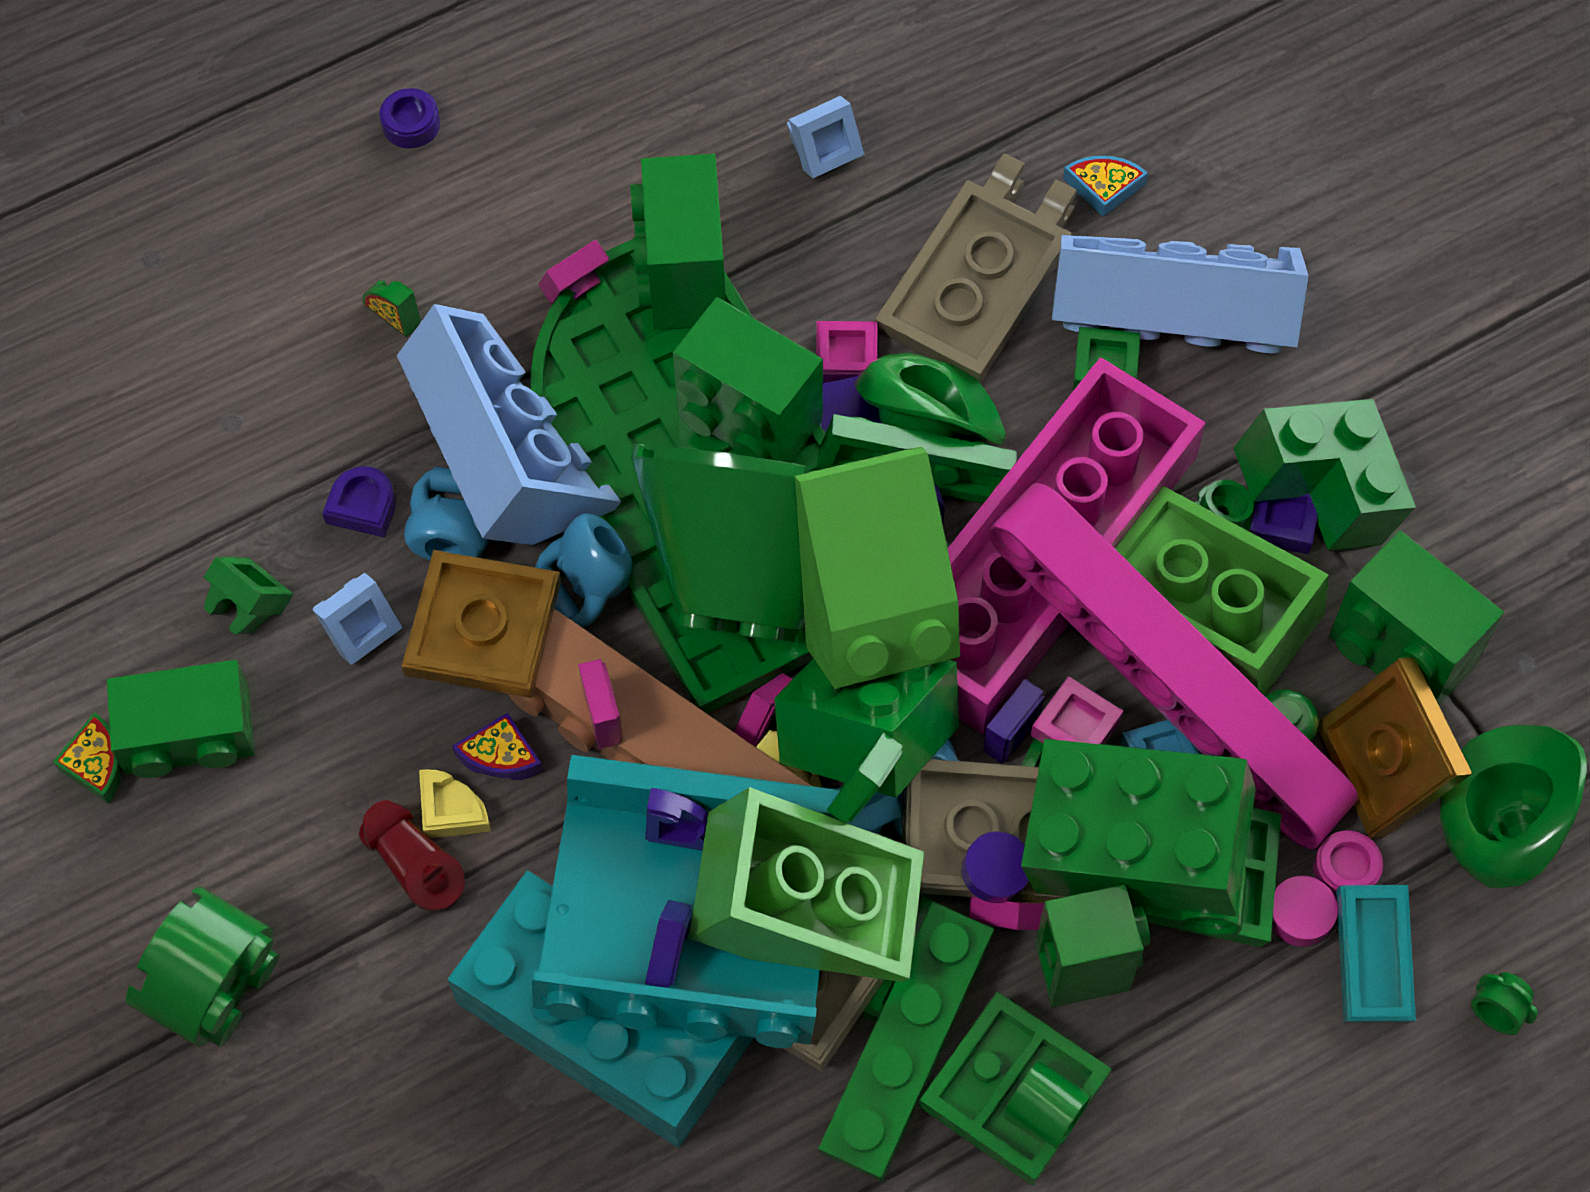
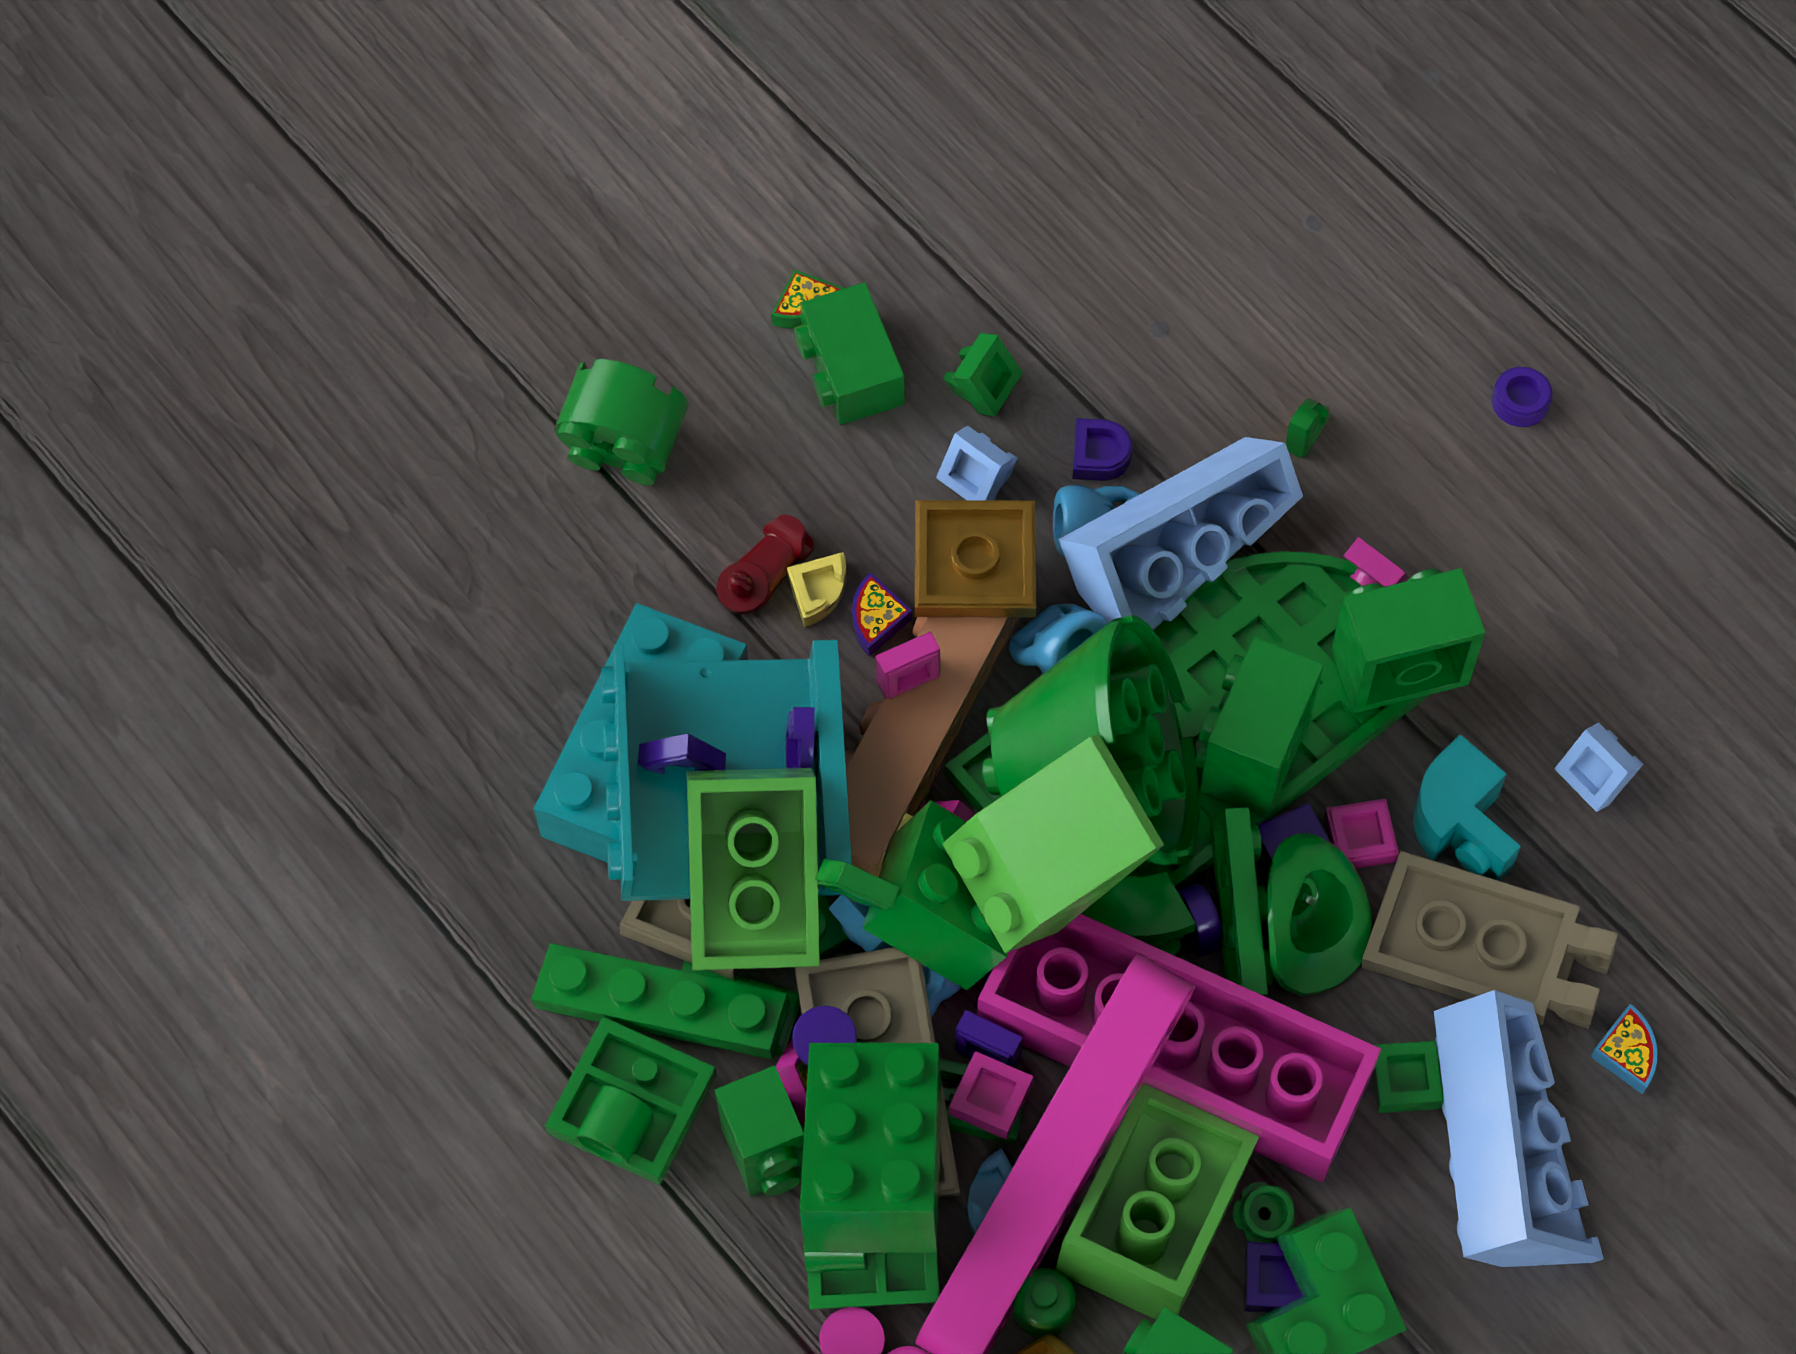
camera: 80 degrees right, 0 degrees up
none -> teal brick [1413,734,1521,881]

